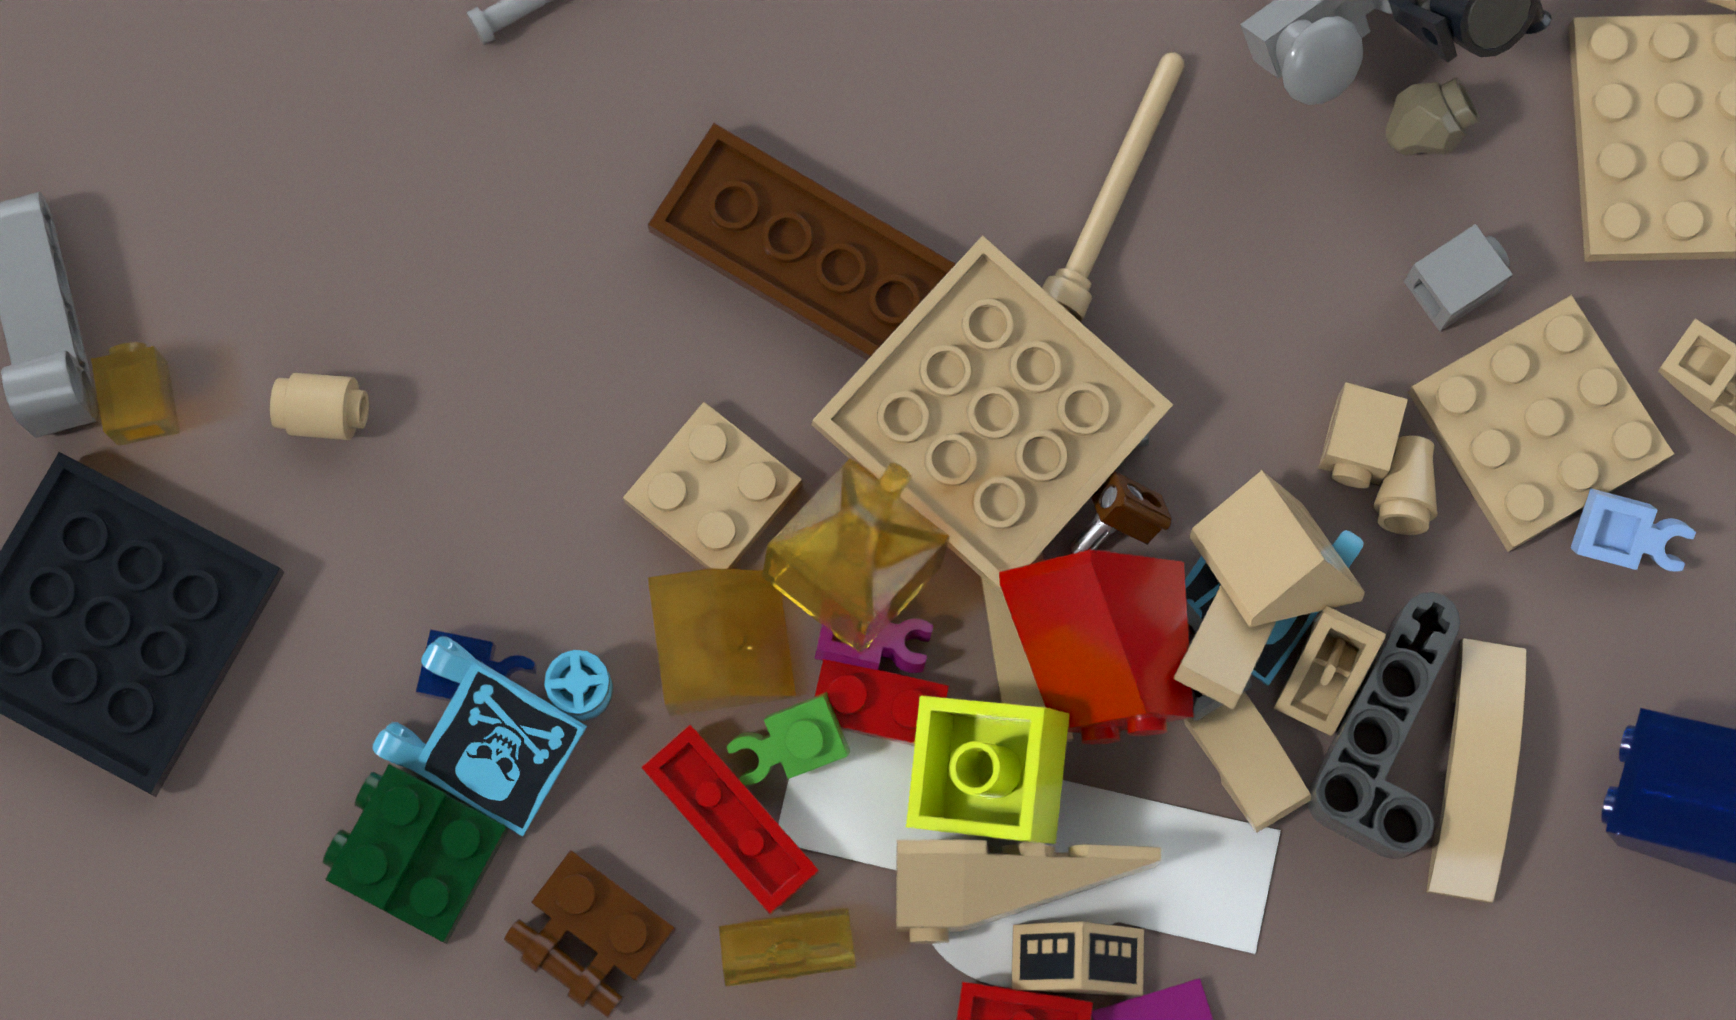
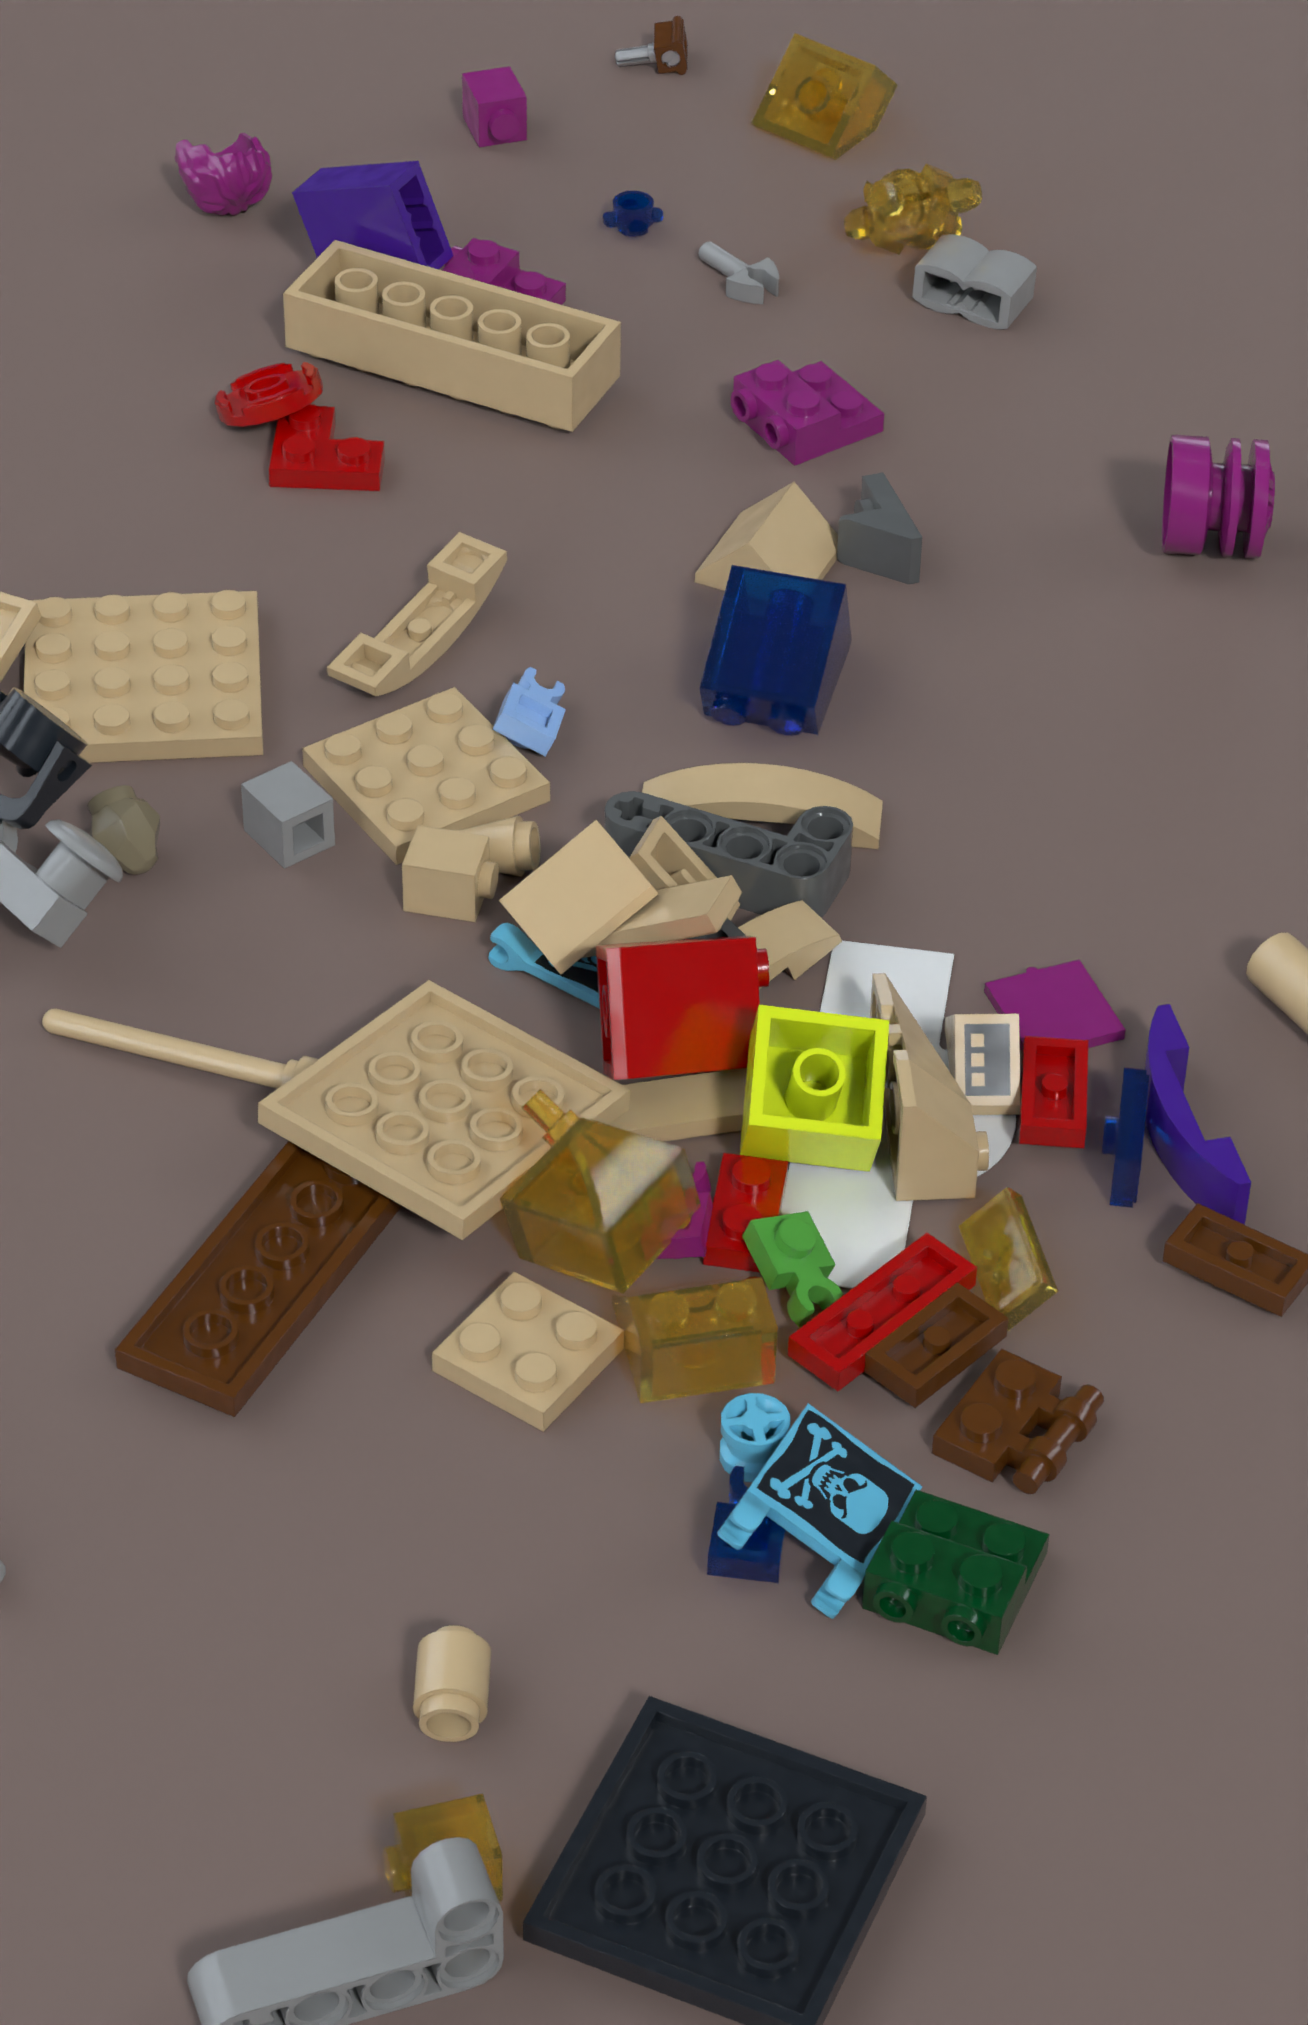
camera: 95 degrees left, 35 degrees down
reddish brown piece [1070,471,1172,553] -> none
none -> reddish brown plate [864,1282,1009,1408]

